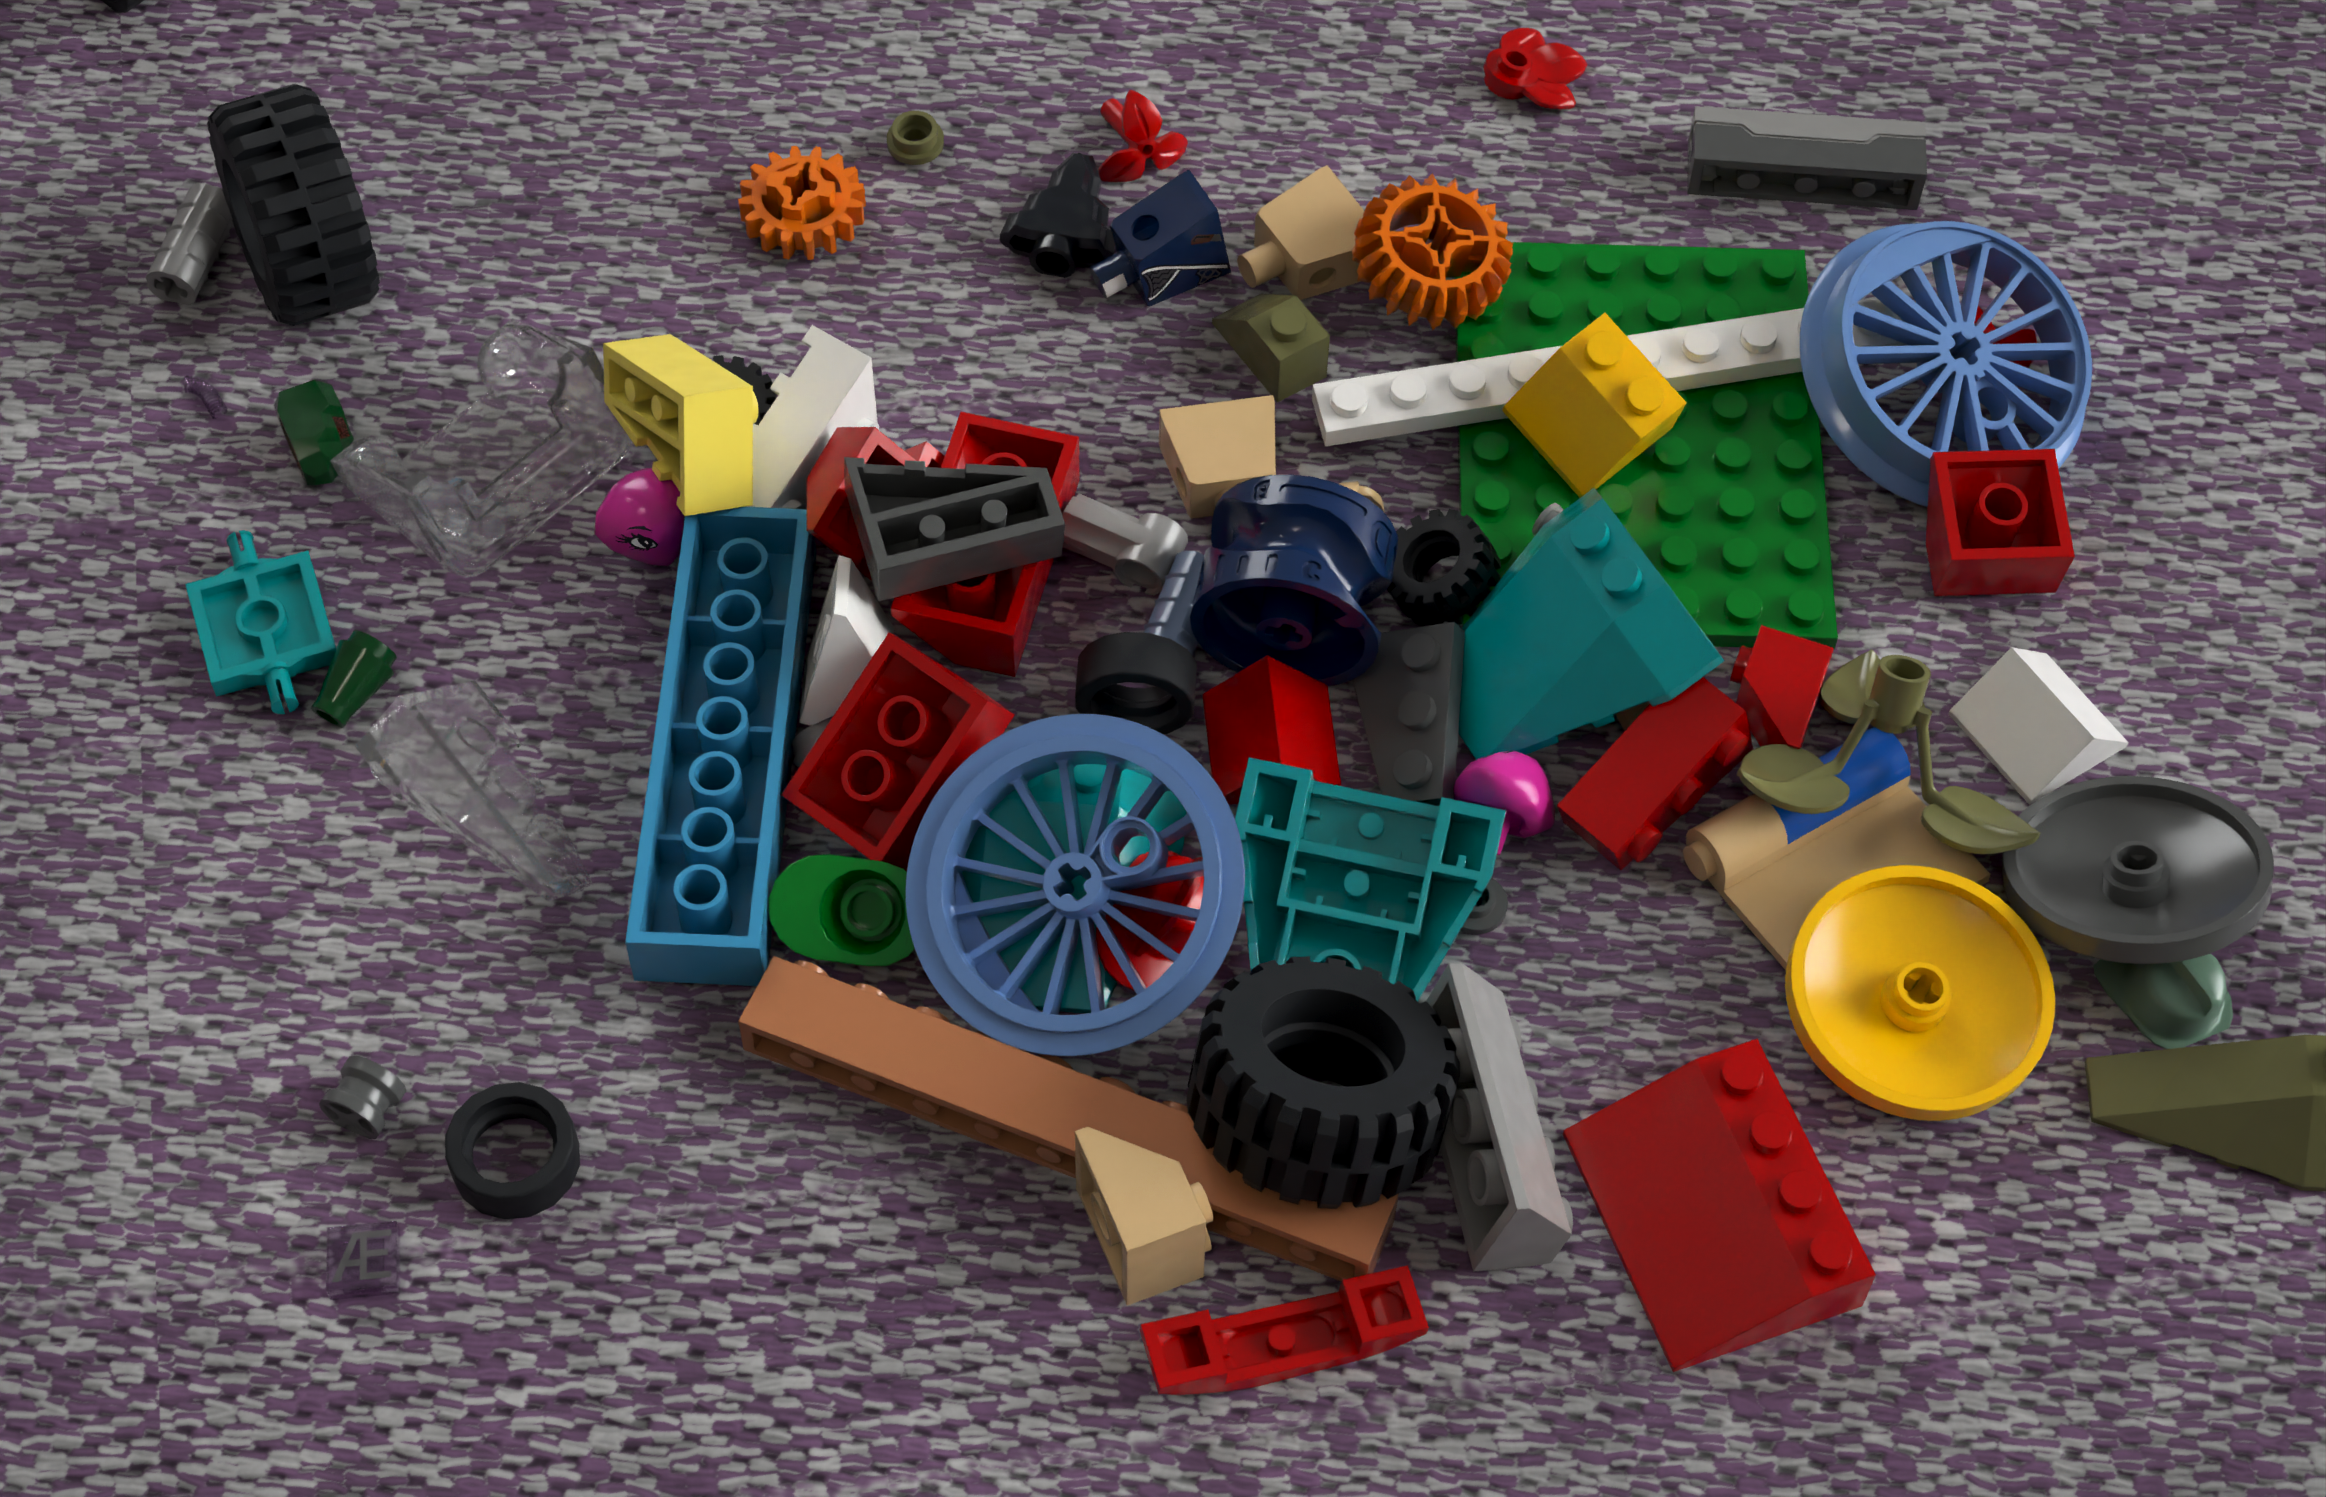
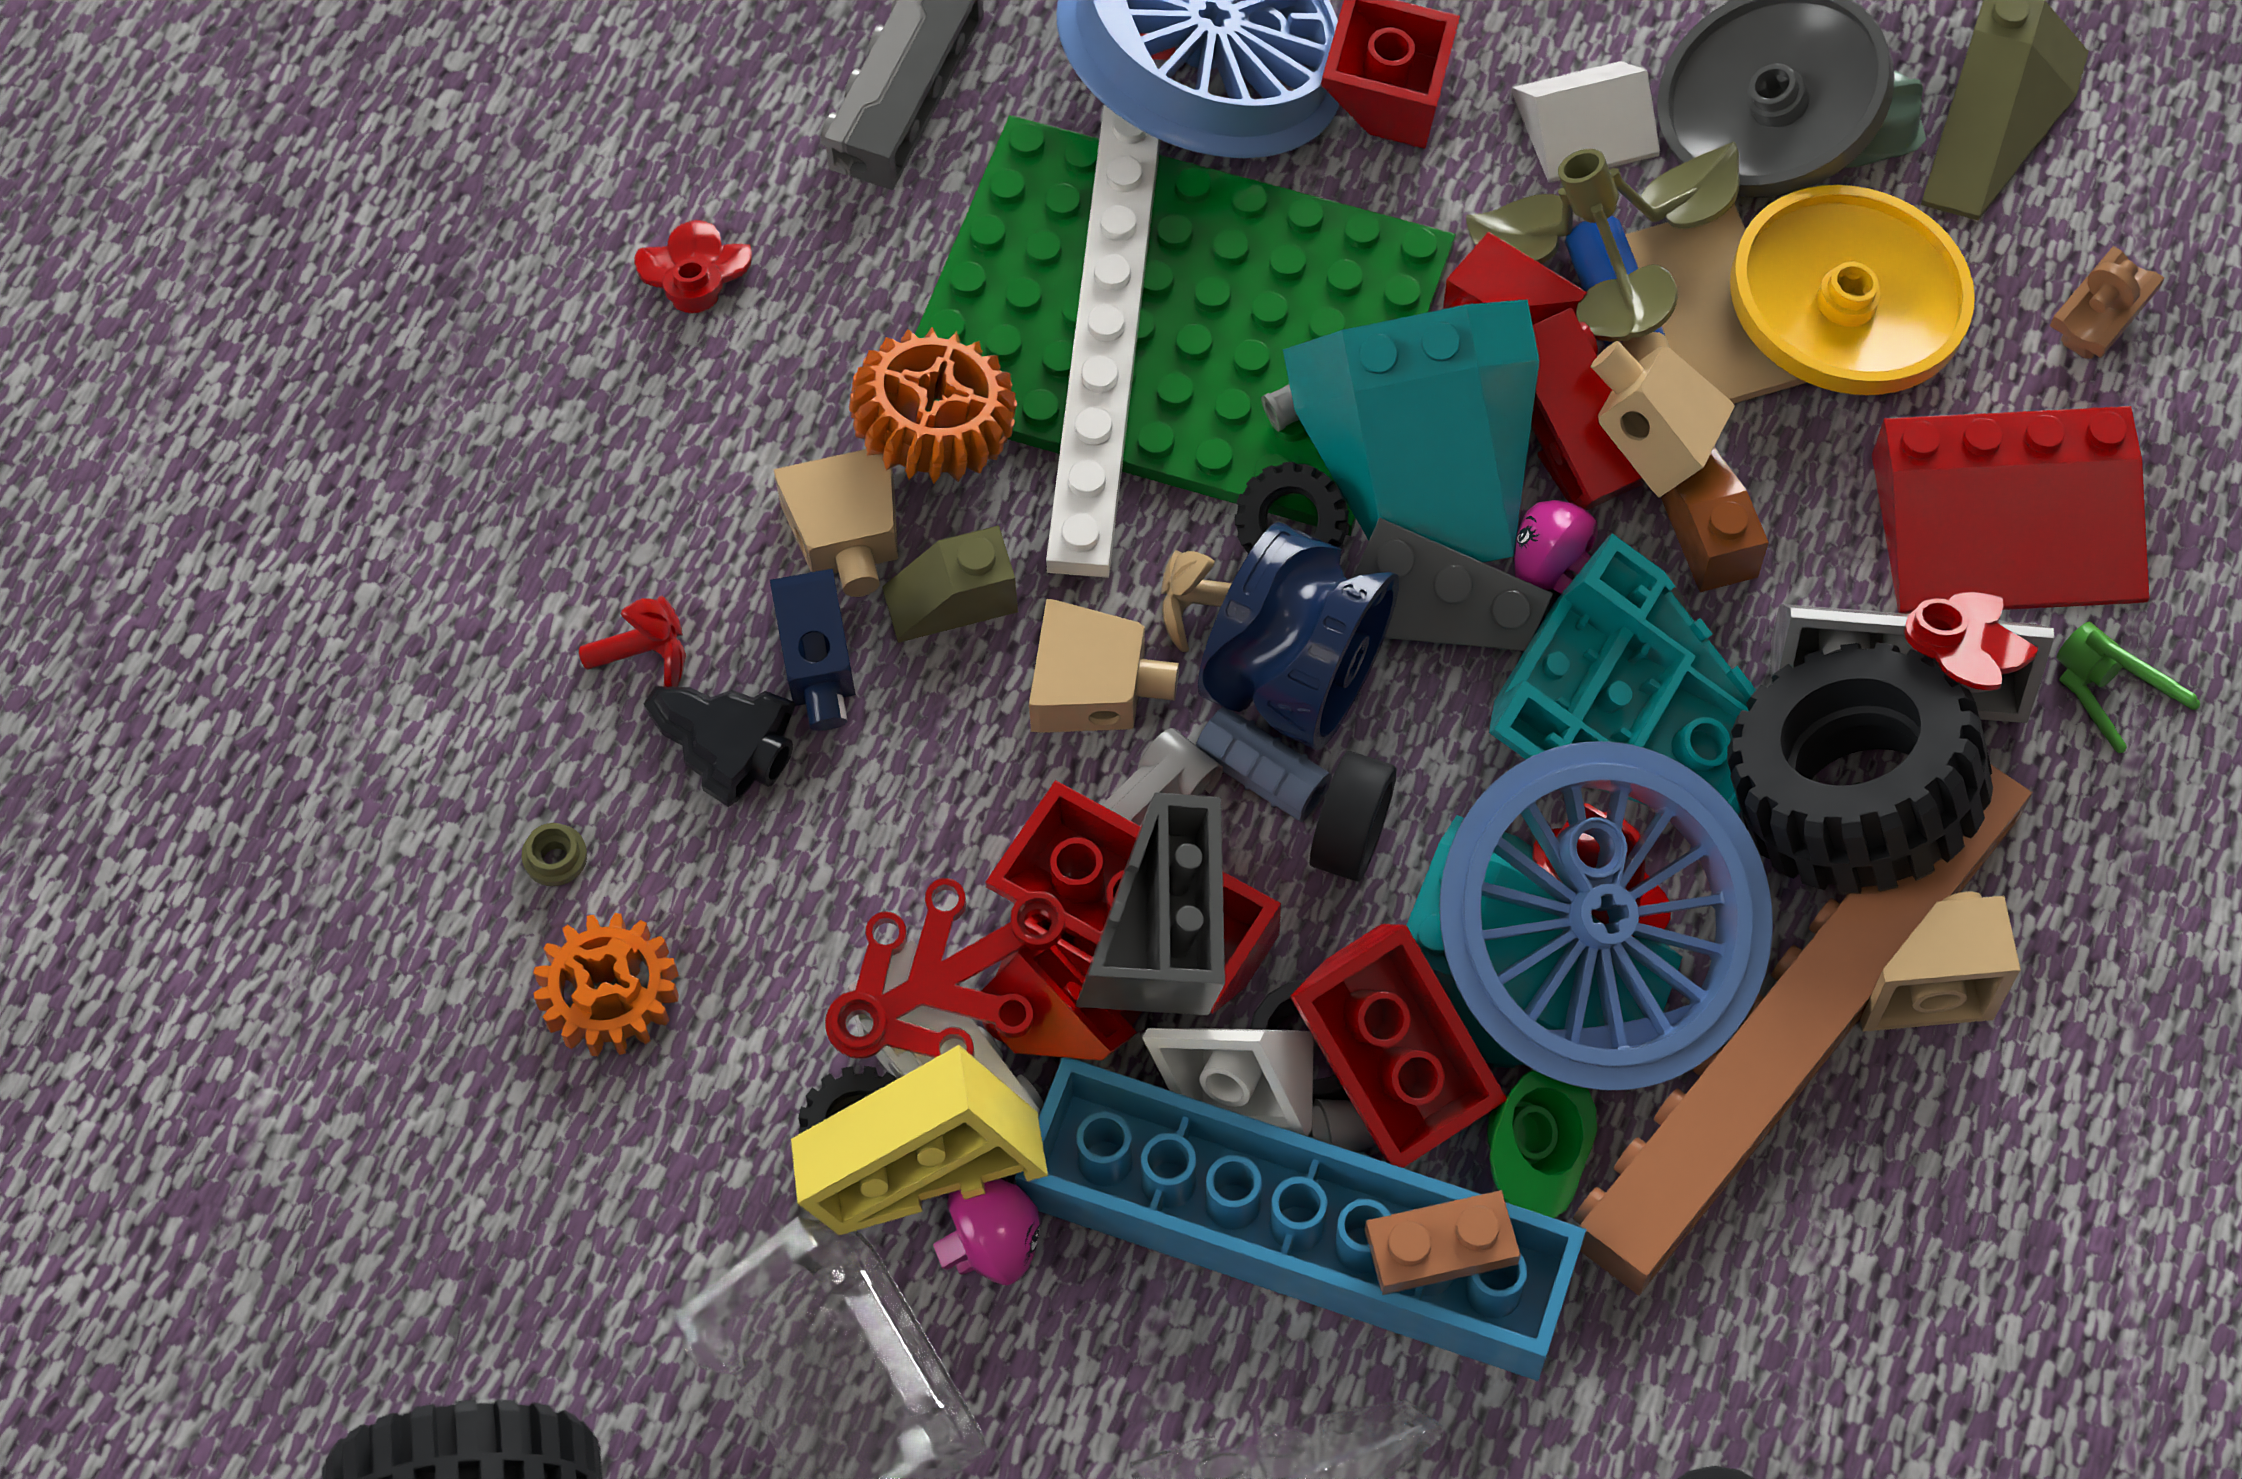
camera: 70 degrees left, 5 degrees up
red slope [1140,1265,1429,1395] -> none
red slope [1202,655,1341,805] -> none
yellow slope [1502,313,1687,498] -> none
none -> red plant [825,878,1065,1059]
none -> nougat plate [1365,1190,1521,1295]
none -> tan torso [1591,341,1735,498]
none -> dark orange slope [1661,447,1769,593]
none -> plate [1904,592,2038,690]
none -> medium nougat hips [2050,246,2165,359]
none -> bright green plant [2056,621,2200,753]

